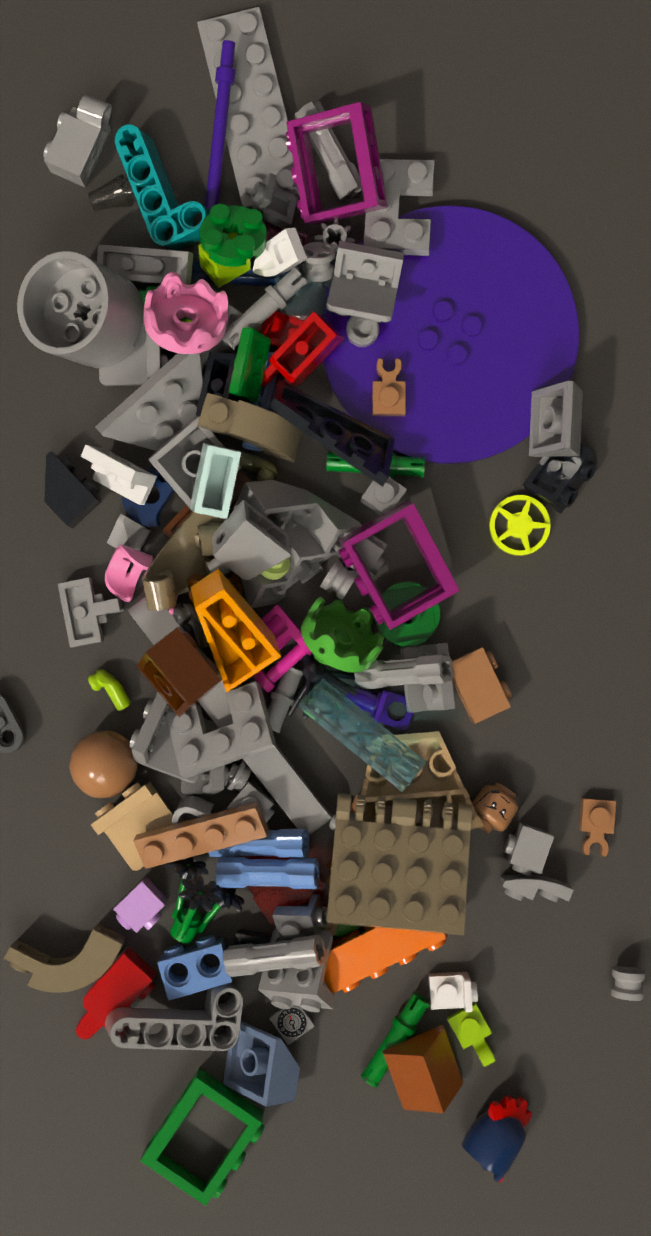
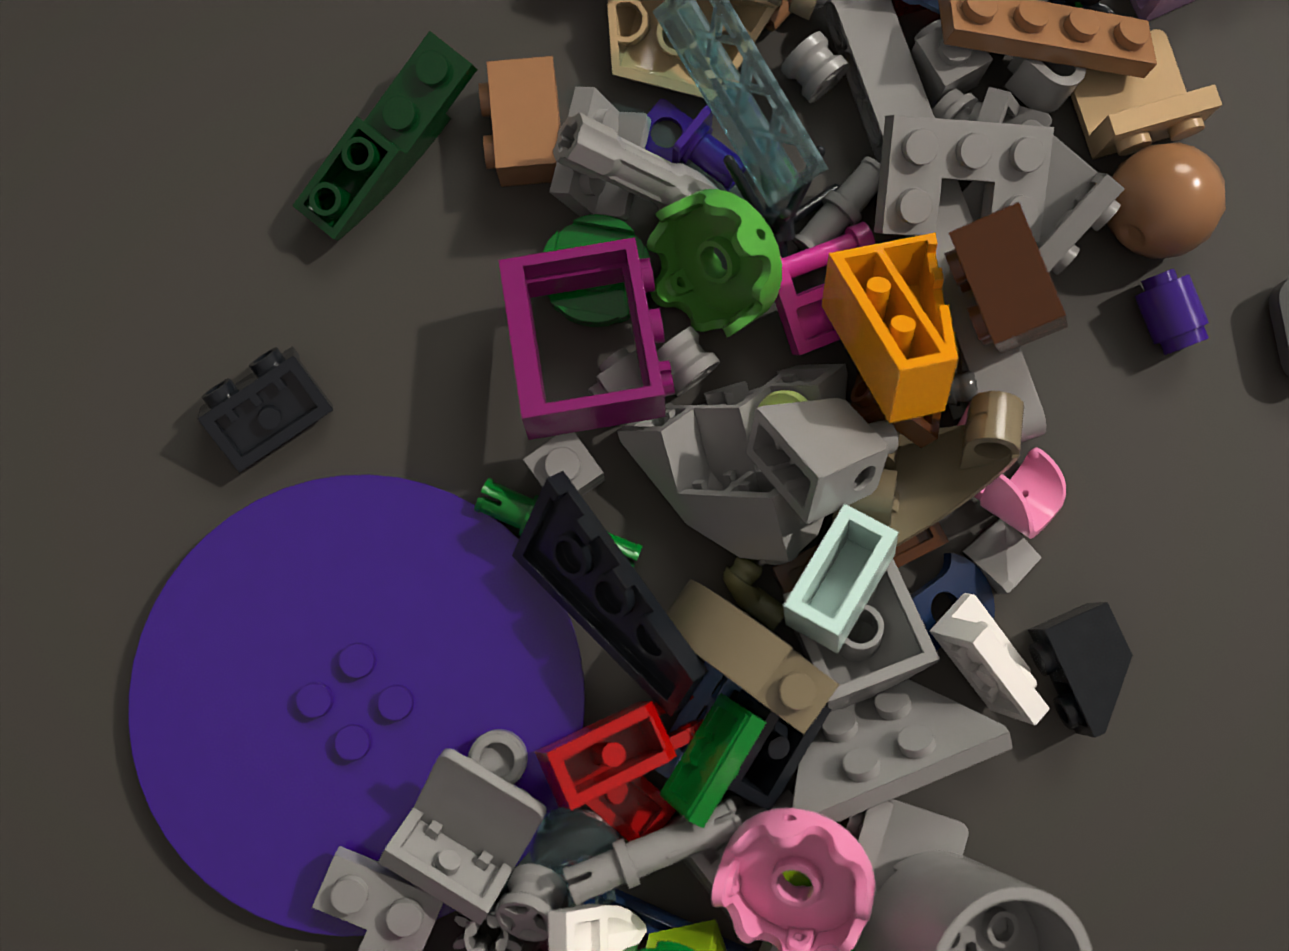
camera: 160 degrees left, 5 degrees down
light grey hinge [58,577,124,648] -> none
lime arm [88,669,132,711] -> none
medium nougat plate [372,359,405,416] -> none
neon yellow wheel [489,495,551,556] -> none
light grey slope [529,381,583,457] -> none
none -> dark green slope [292,31,478,241]
none -> light grey wheel [780,31,850,103]
none -> dark purple brick [1134,268,1209,355]

